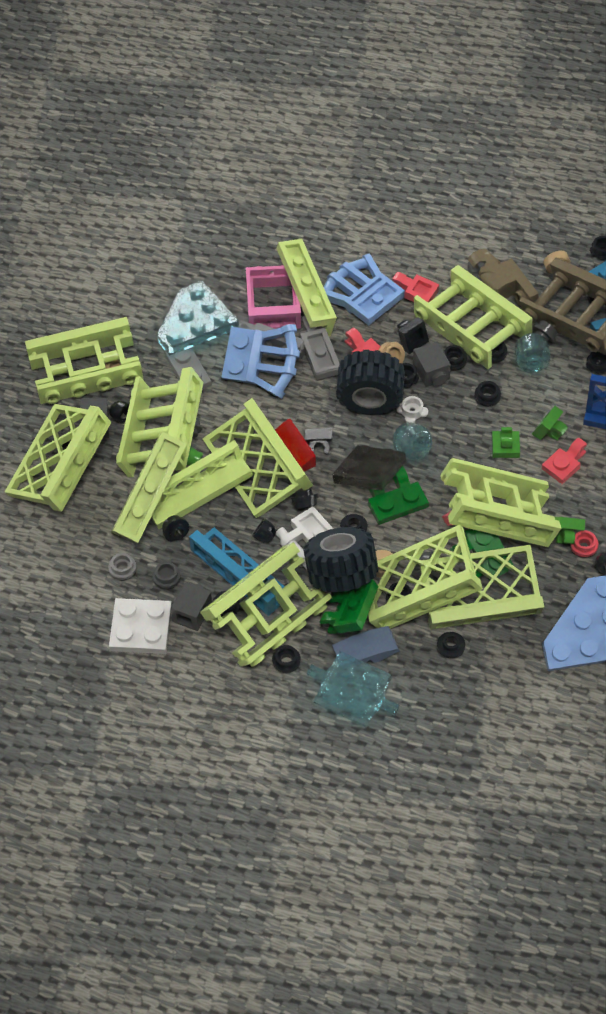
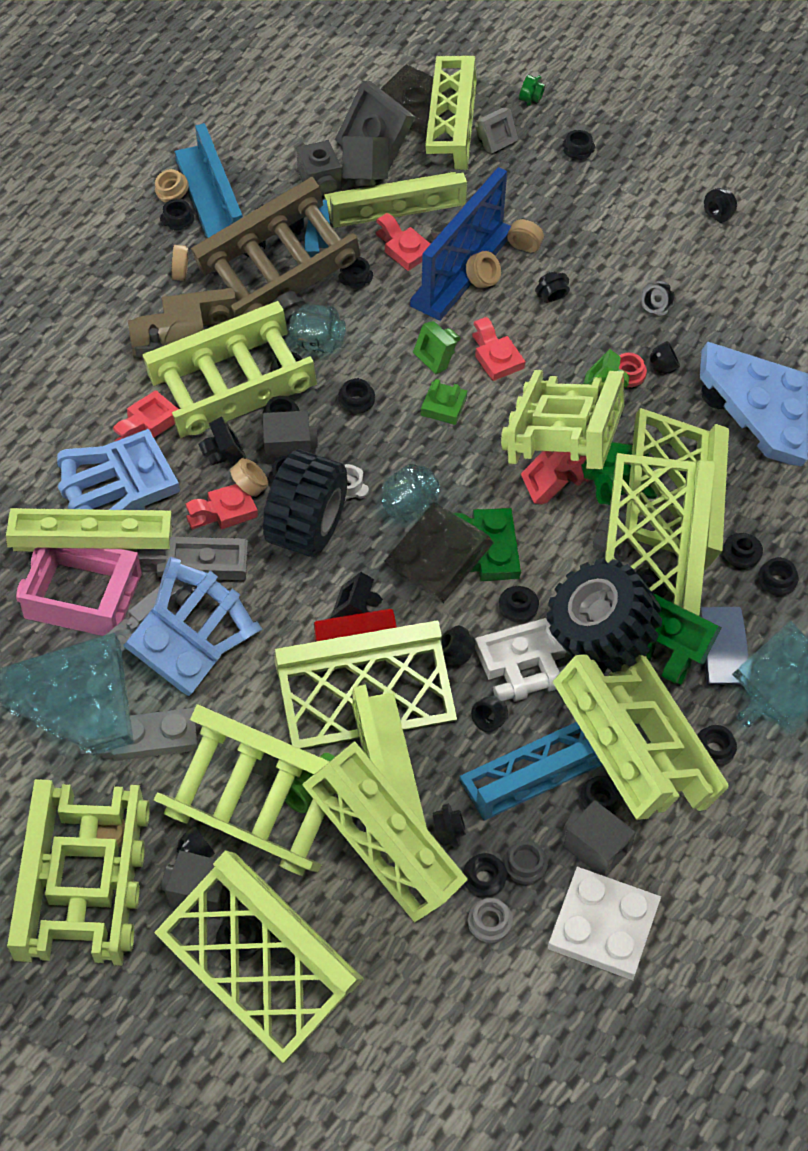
camera: 75 degrees left, 0 degrees up
none -> black plate [463,853,507,897]
none -> black plate [758,557,799,596]

